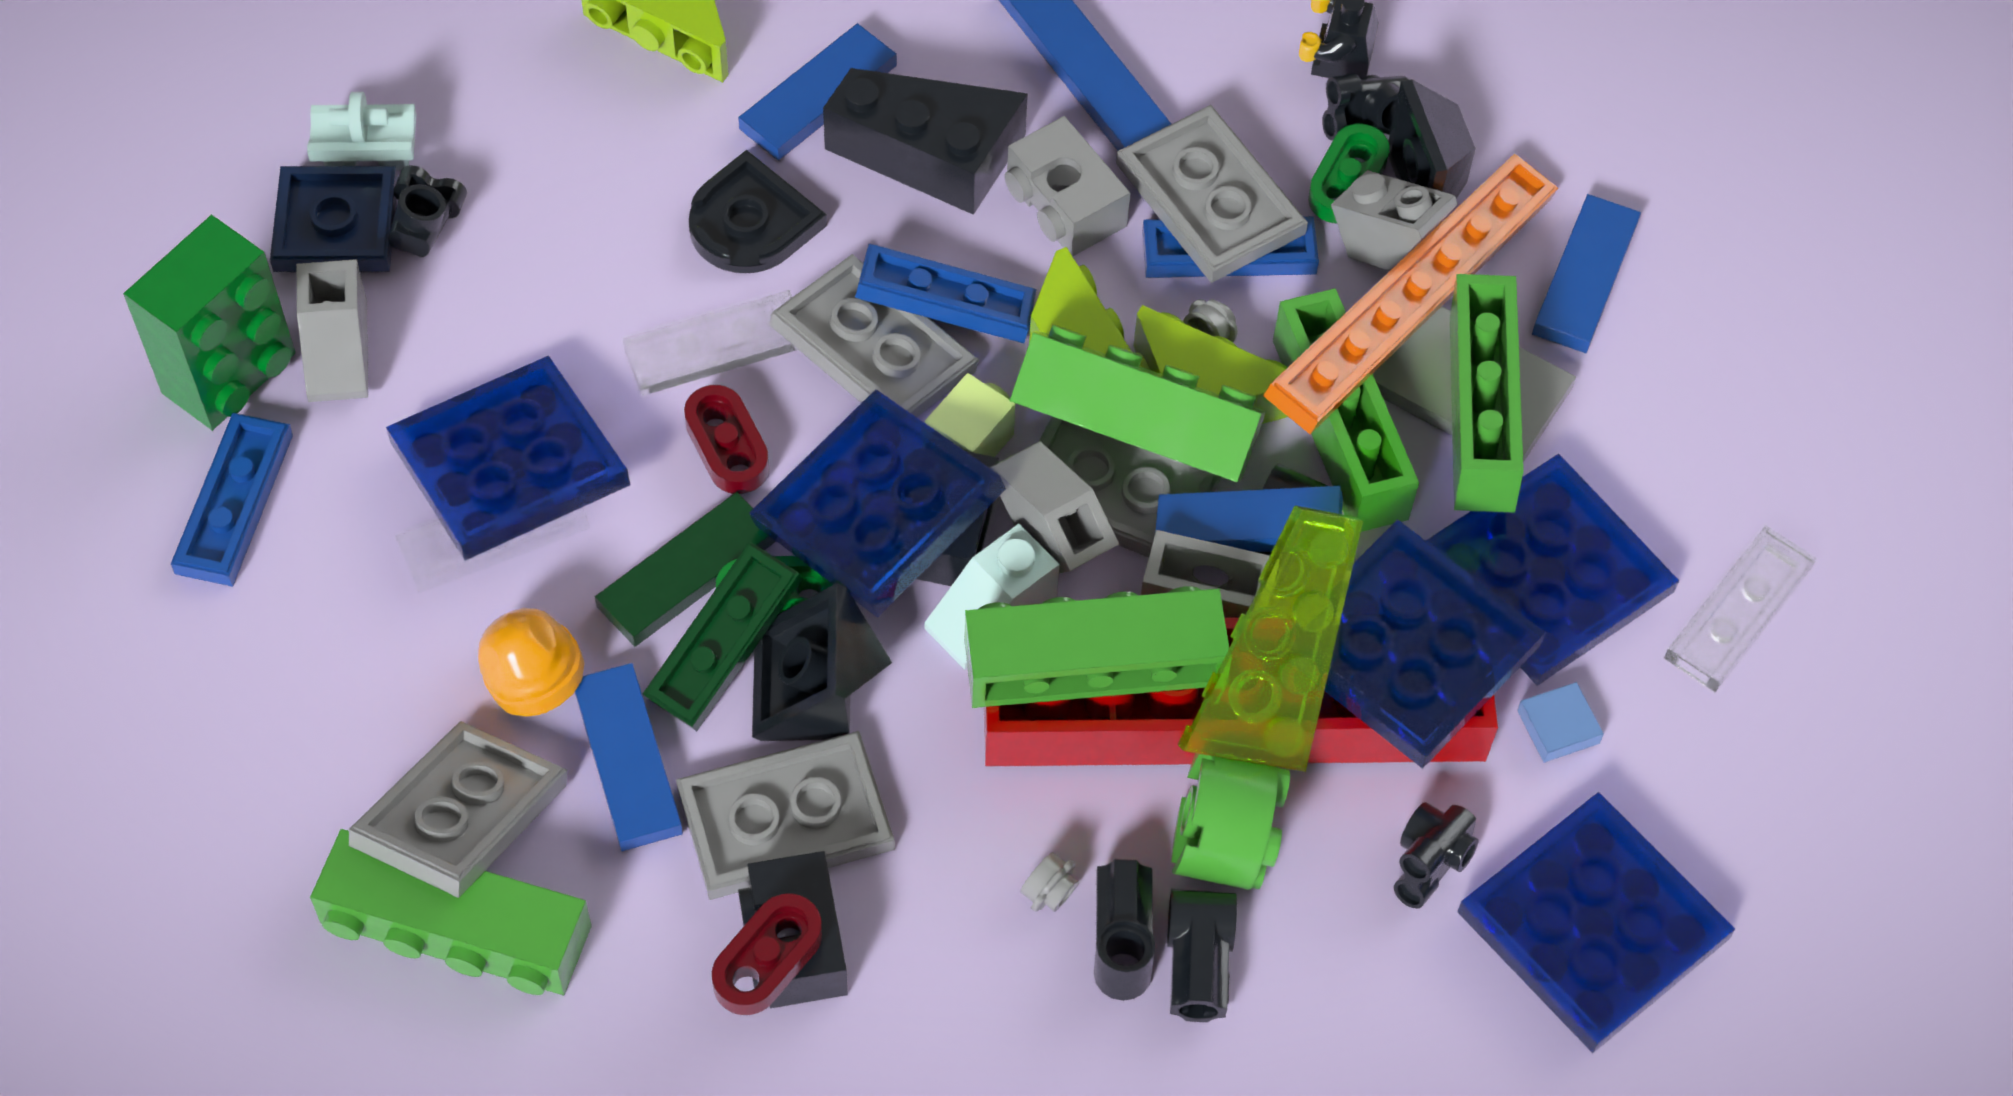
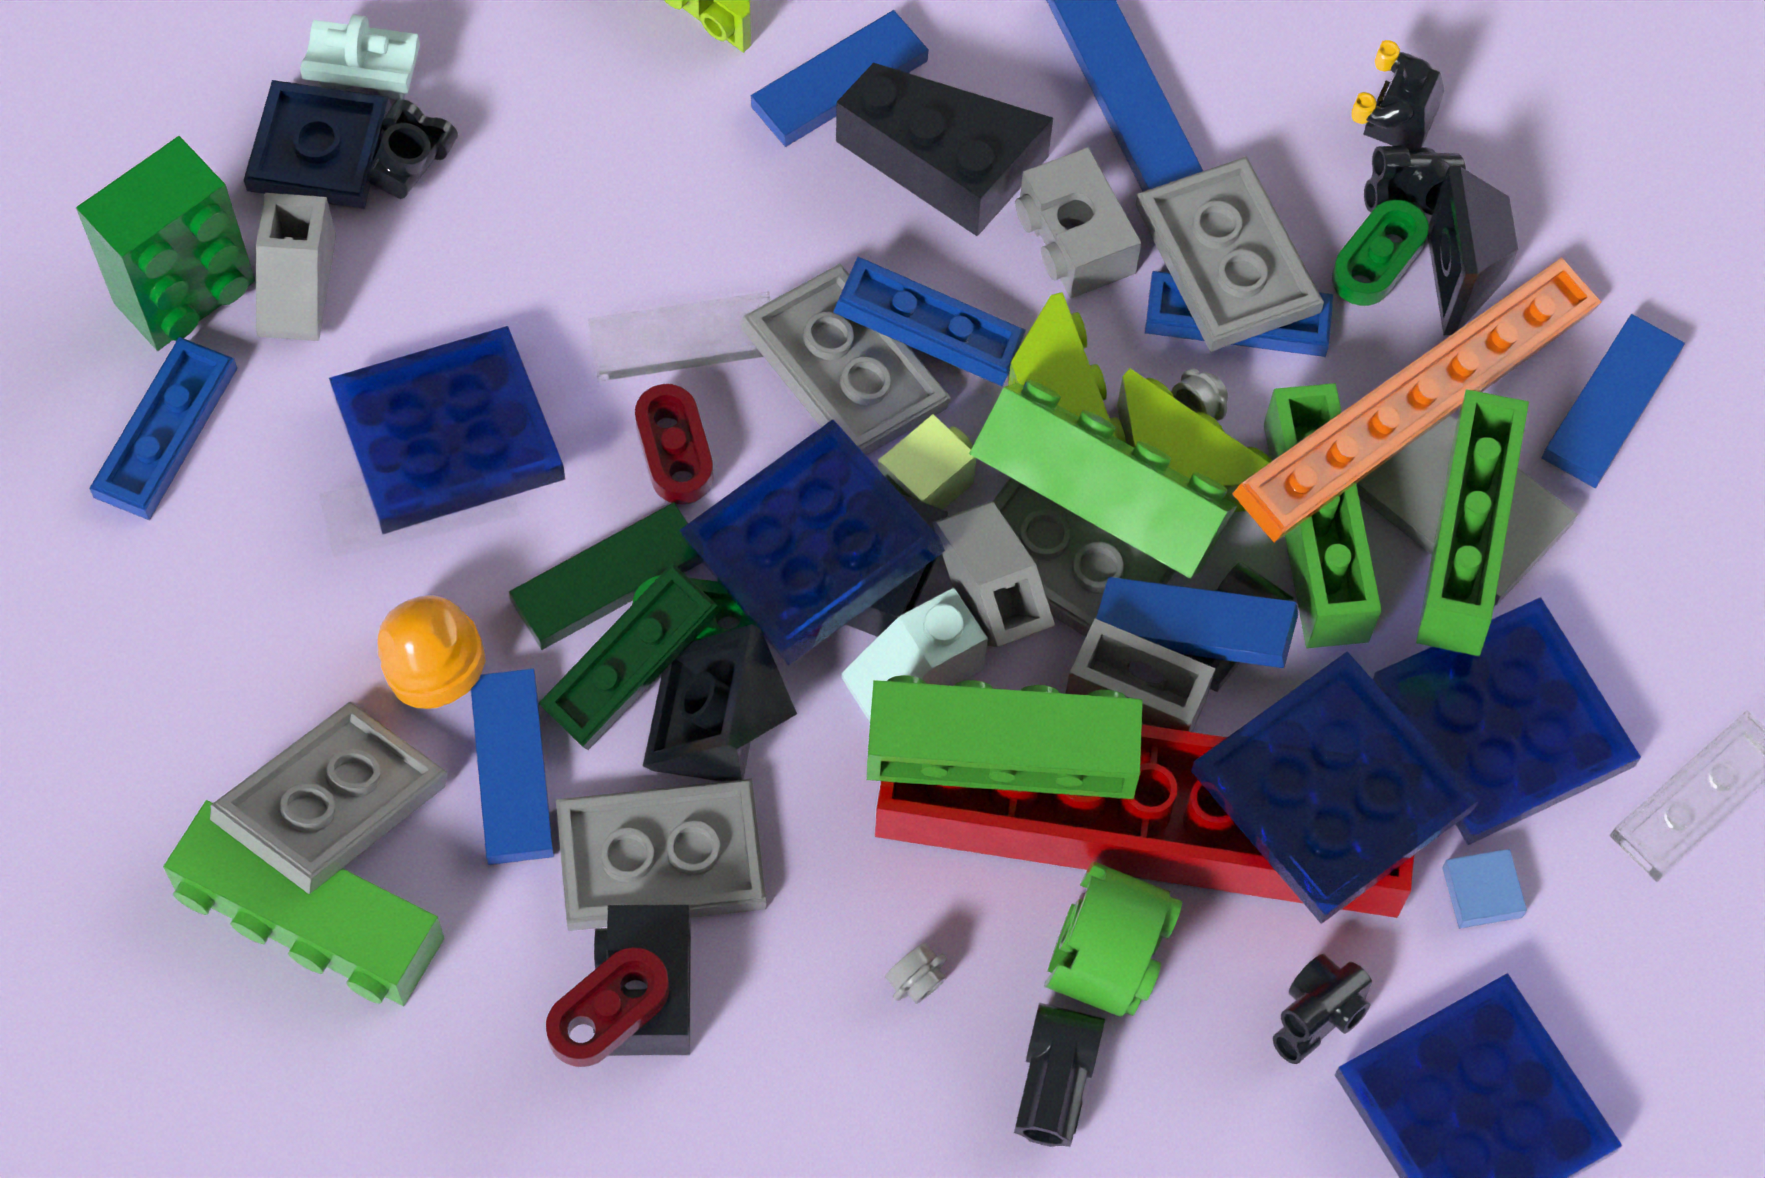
camera: 10 degrees right, 5 degrees up
black tile [689,150,827,273] -> none
black piece [1094,859,1155,1001] -> none
clear neon green wing [1177,506,1363,772] -> none
light grey slope [1331,170,1458,271] -> none

